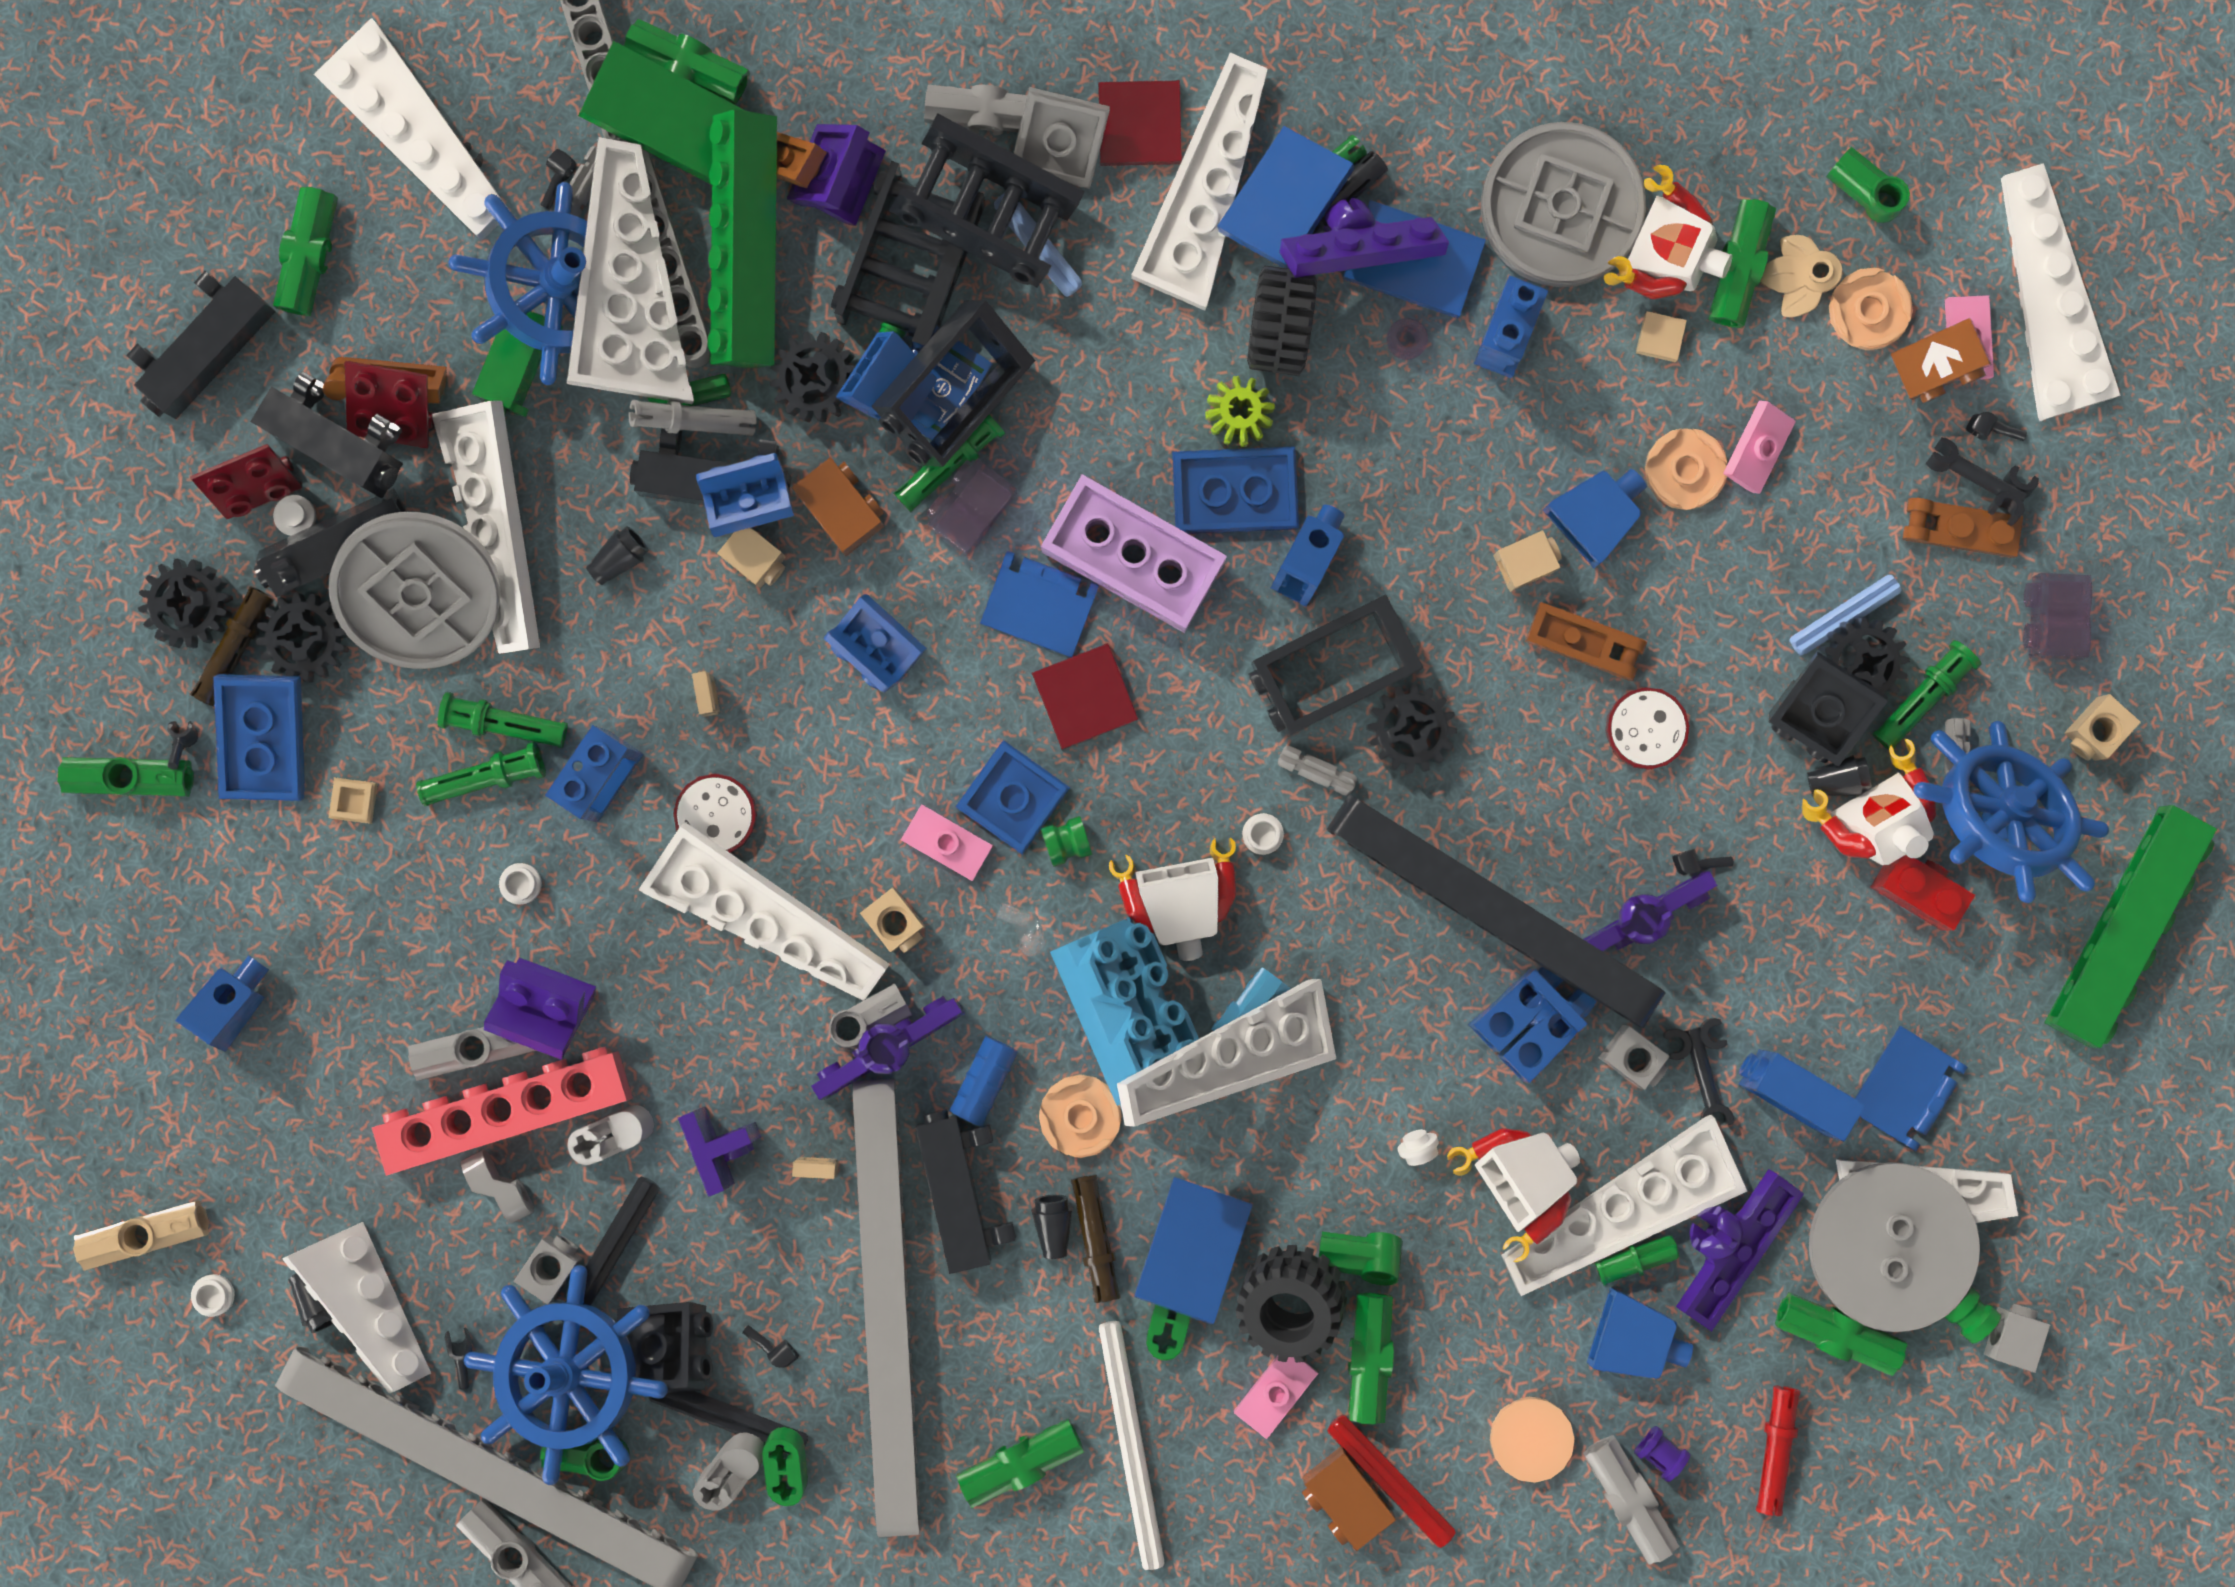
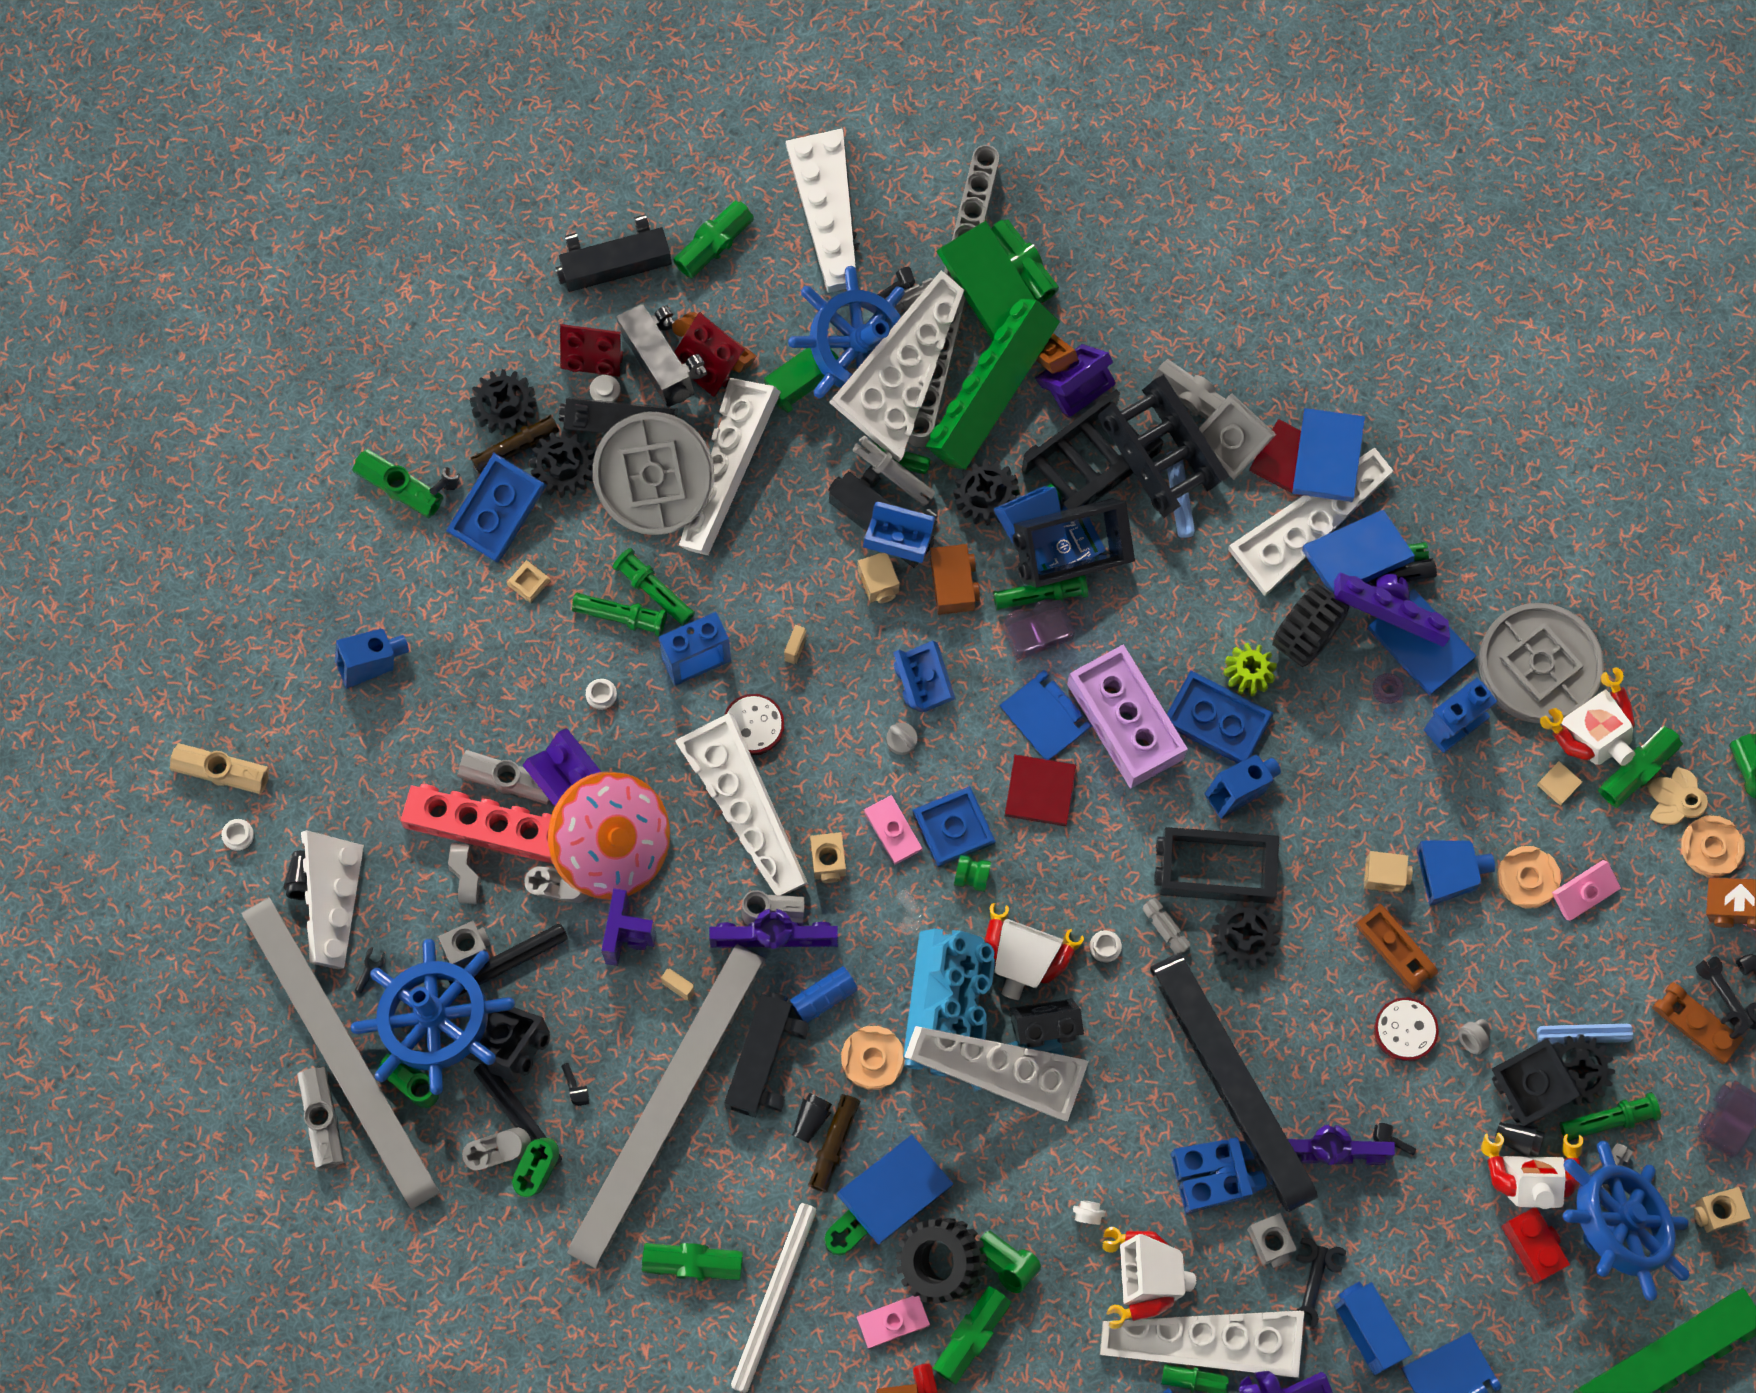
camera: 30 degrees right, 15 degrees down
black cone [586,526,649,585] -> none
none -> dish [548,772,670,900]
none -> light grey tile [886,723,918,755]
none -> black plate [1009,998,1084,1048]
none -> blue tile [1292,408,1365,502]
none -> light grey tile [1458,1019,1490,1055]

